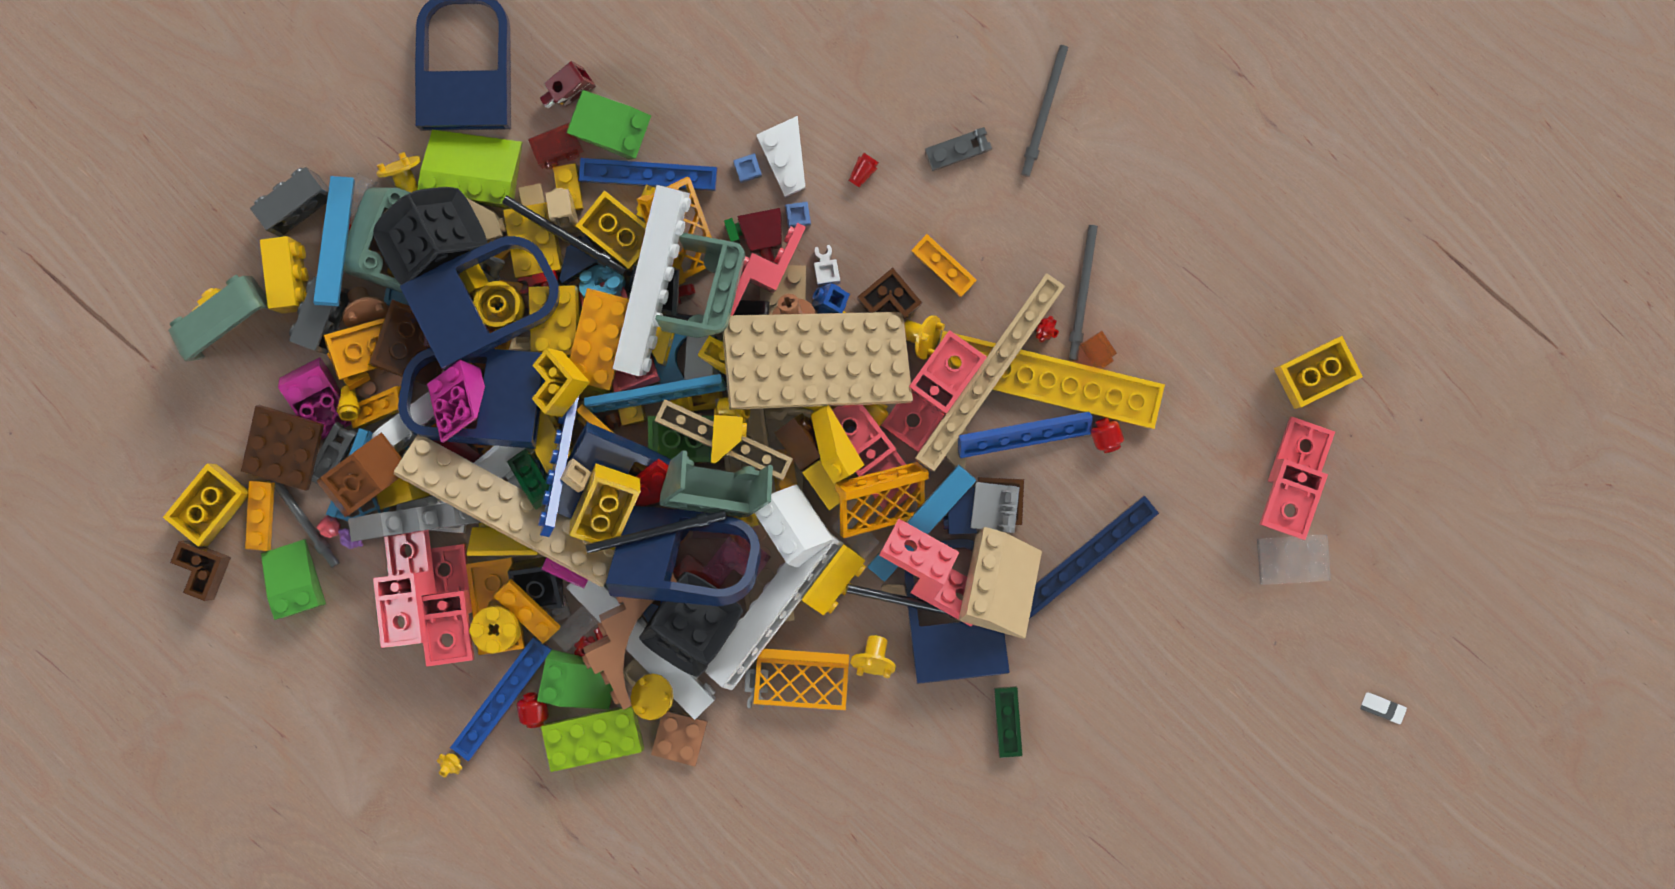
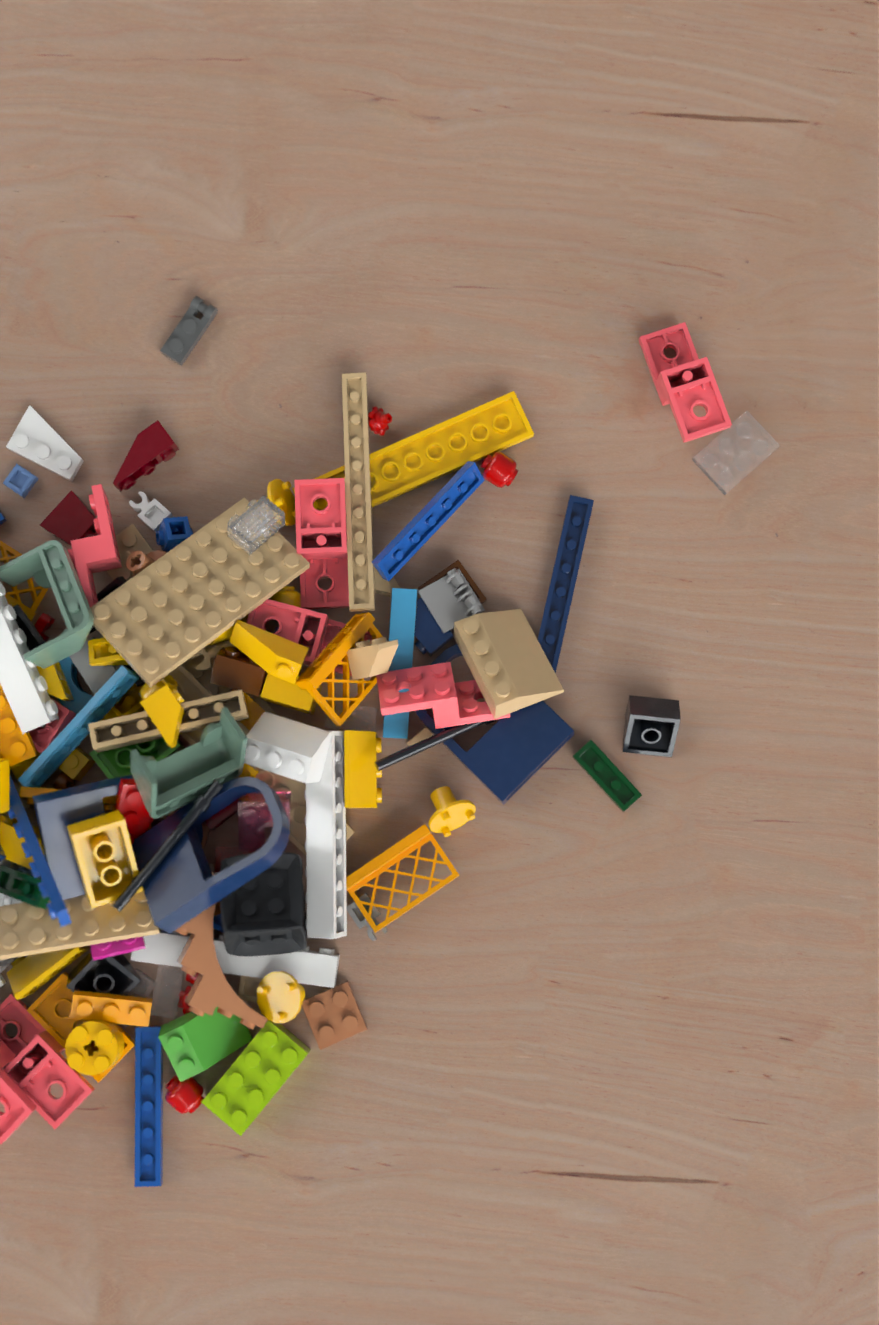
camera: 40 degrees left, 5 degrees down
yellow plant [436,753,462,777] -> none
tan tile [560,459,591,493] -> none
green plate [724,218,743,243] -> none
medium blue tile [785,202,811,228] -> none
red cone [848,153,879,188] -> none
reddish brown brick [857,267,922,319] -> none
light orange plate [911,234,977,297] -> none
dark grey bar [1021,45,1069,177] -> none
dark grey bar [1069,225,1098,361] -> none
clear orange brick [1080,331,1117,368] -> none
yellow brick [1274,336,1363,409] -> none
none -> dark red slope [113,420,179,492]
none -> clear brick [227,495,285,555]
none -> tan slope [347,637,398,680]
none -> black slope [622,695,681,757]

